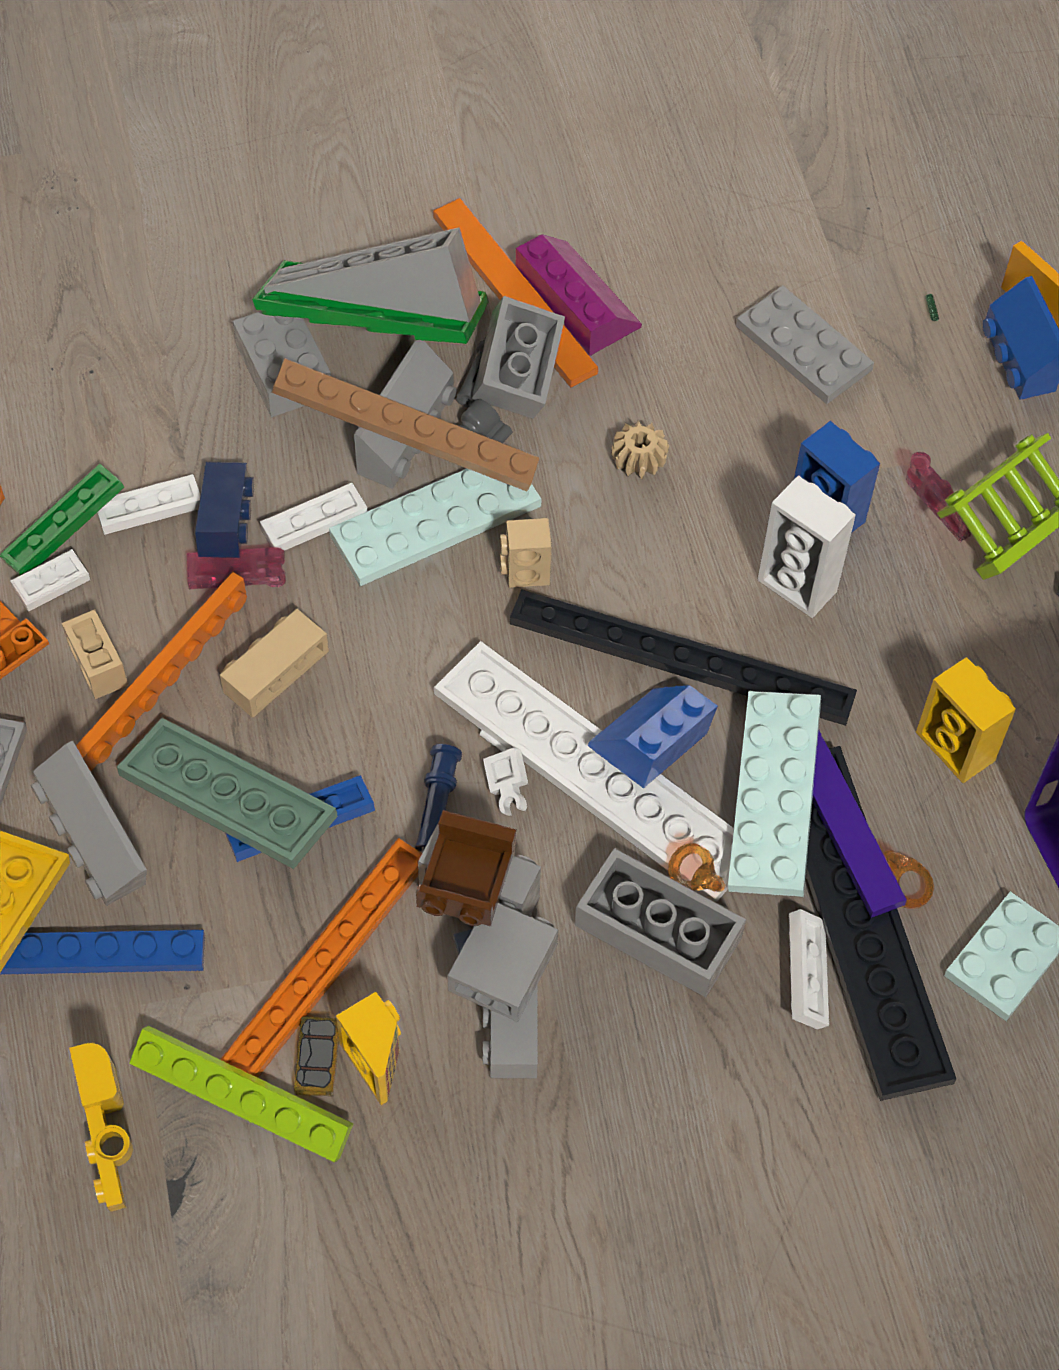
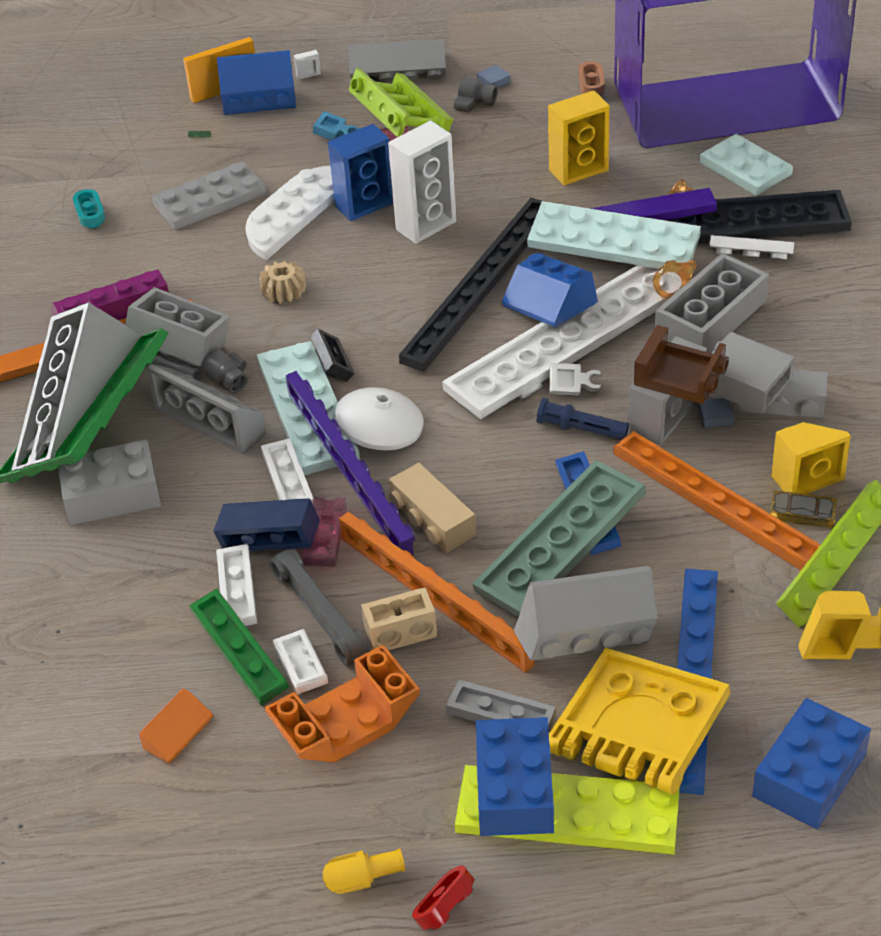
camera: 75 degrees left, 15 degrees down
medium nougat plate [272,358,539,491] -> none
tan brick [500,518,552,588] -> none
none -> teal plate [73,189,105,228]
none -> white plate [246,166,334,260]
none -> dark grey piece [270,548,370,665]
none -> dark purple plate [286,371,416,556]
none -> black plate [311,328,354,382]
none -> dark azure plate [313,111,360,140]
none -> white dish [335,387,424,451]

